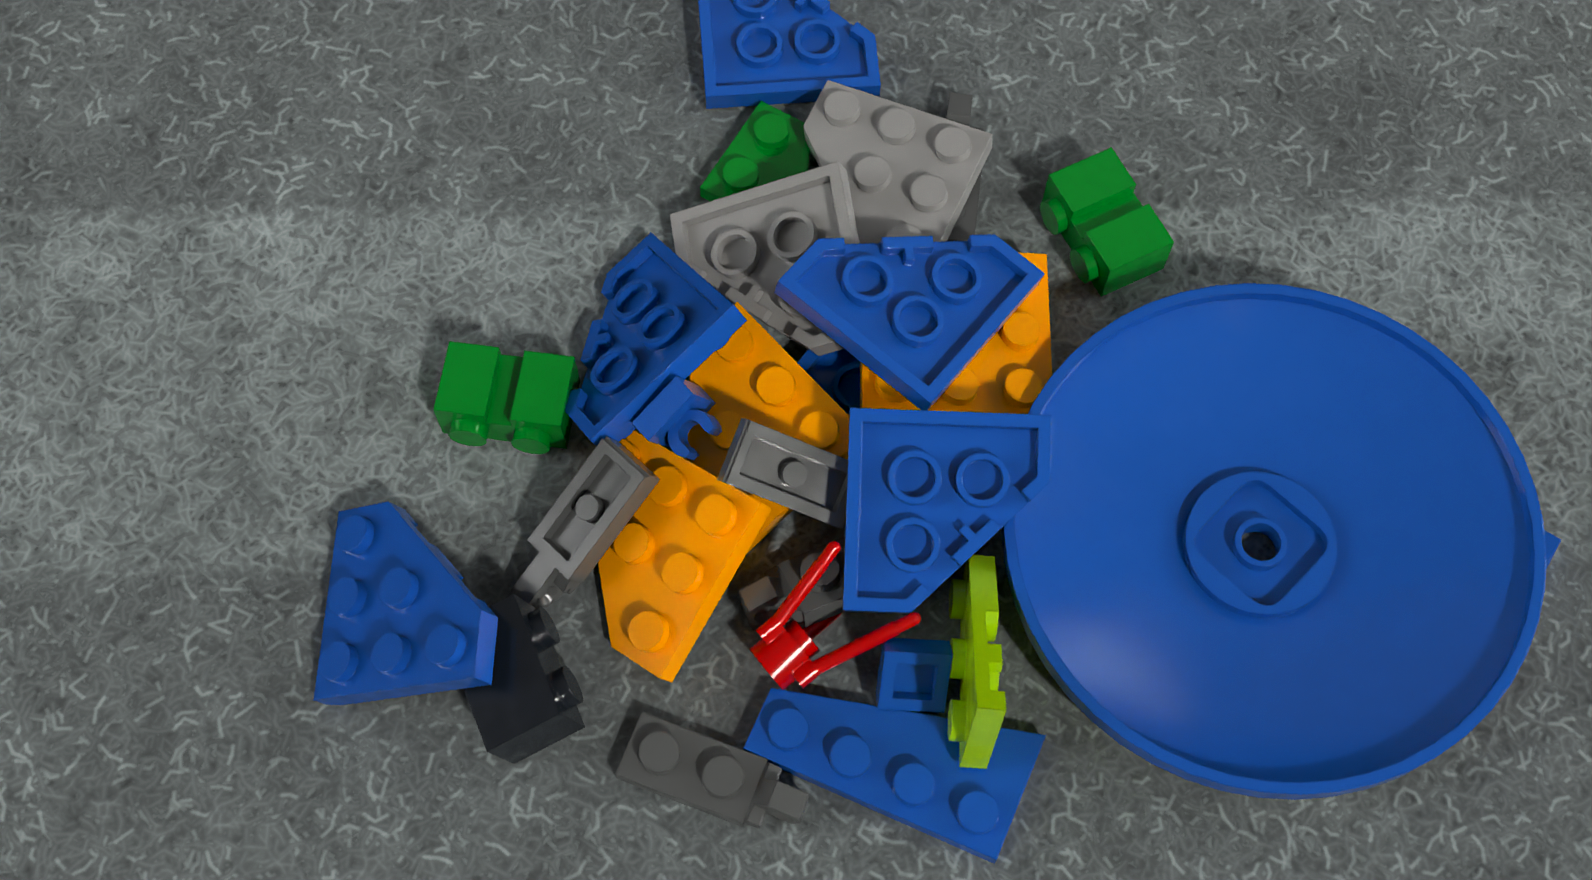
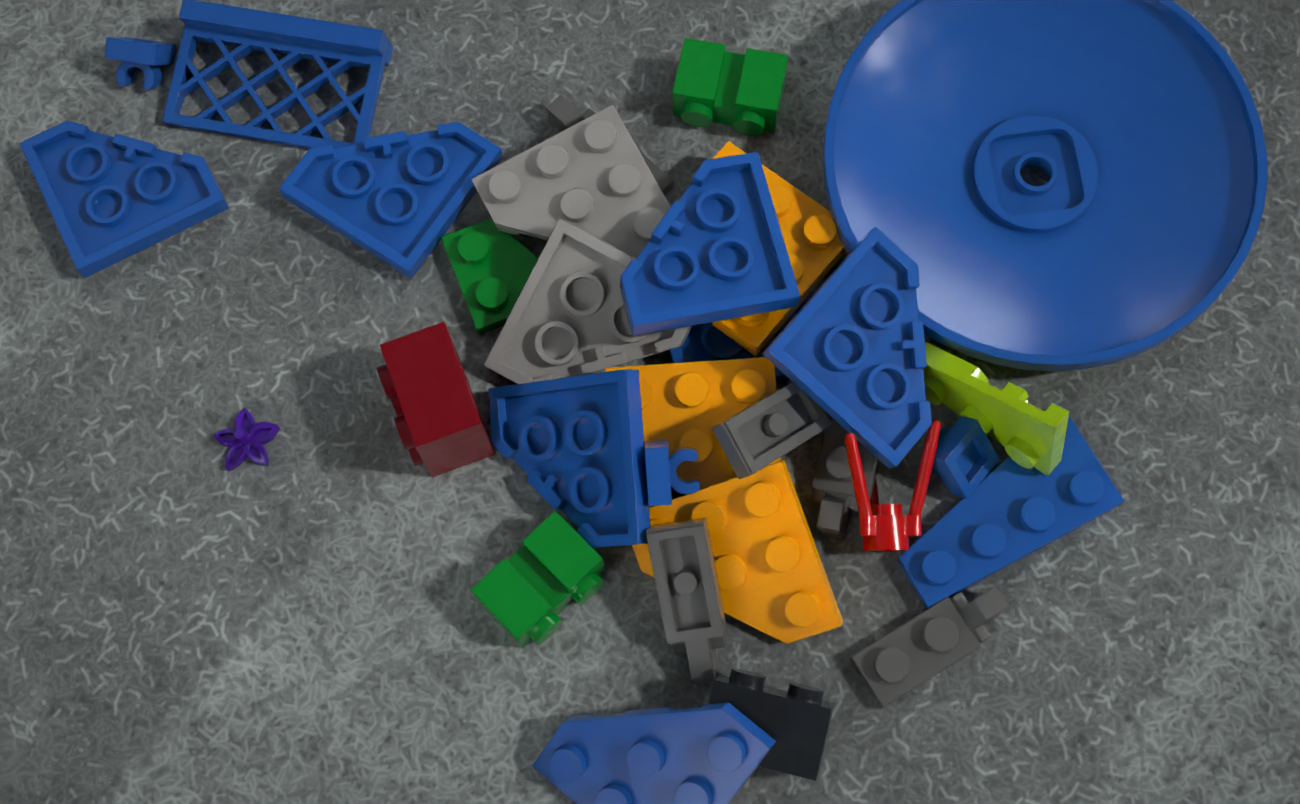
camera: 45 degrees left, 5 degrees up
none -> dark purple plant [213,407,280,471]
none -> dark red brick [376,321,495,478]

